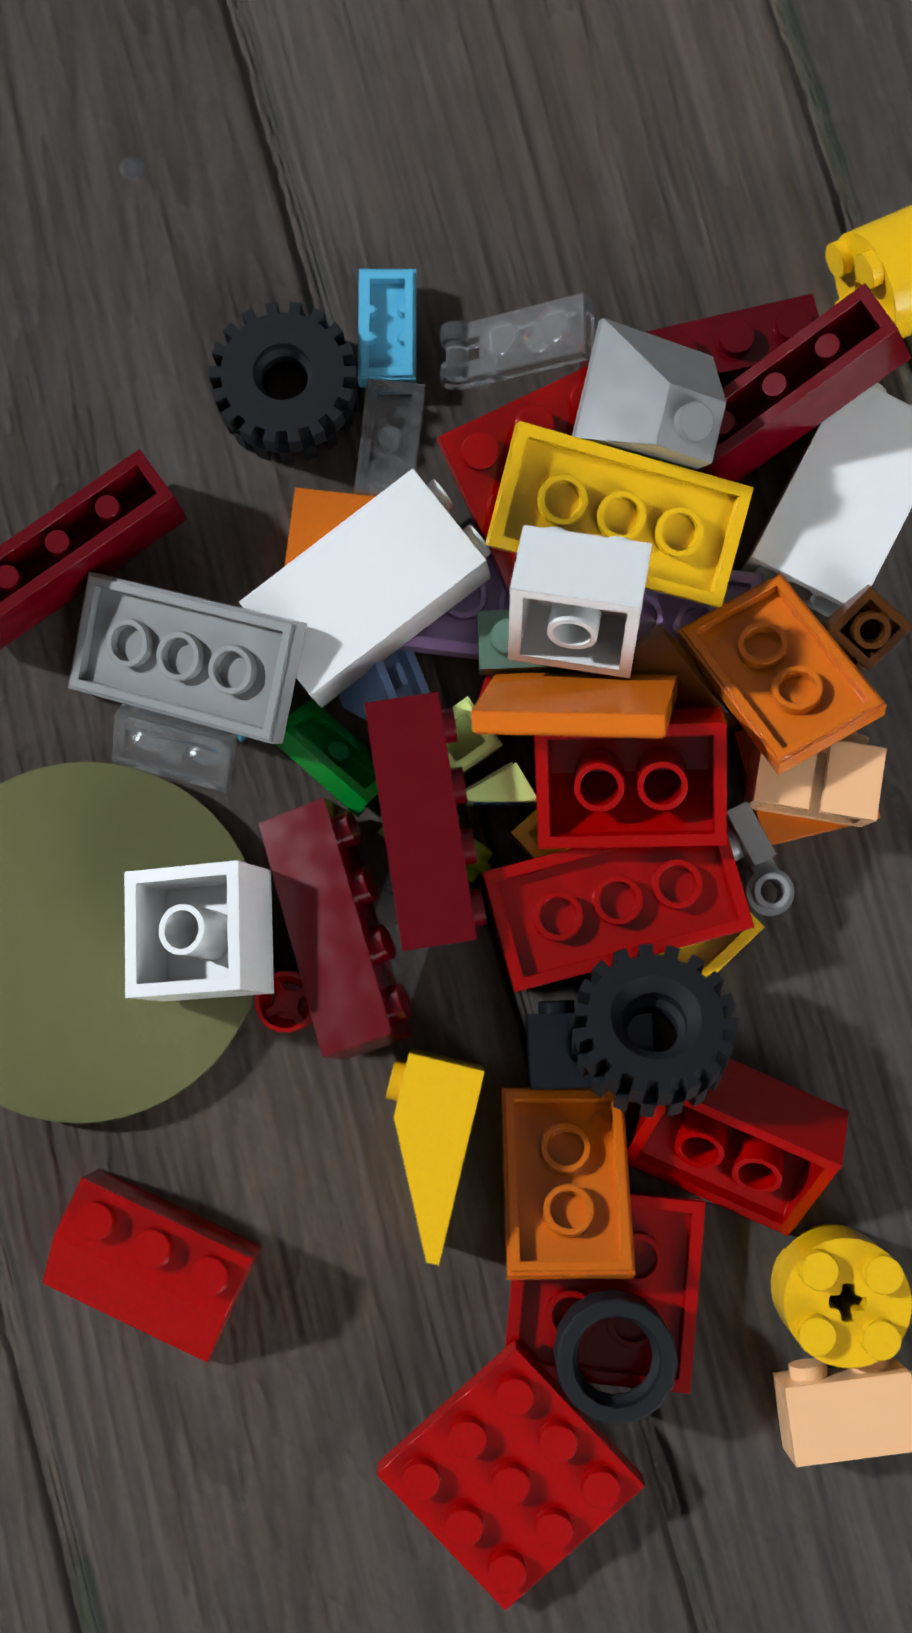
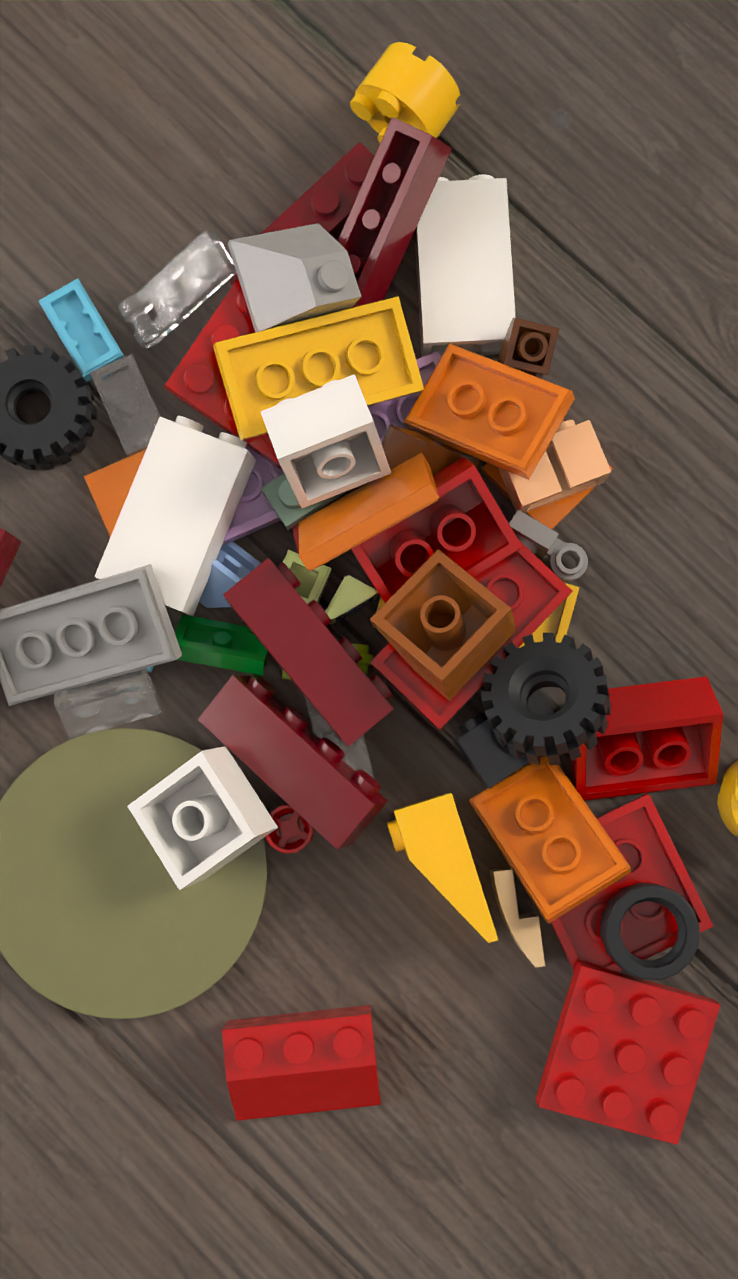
camera: 30 degrees left, 0 degrees up
none -> dark orange slope [370,549,516,701]
none -> tan slope [489,867,545,968]

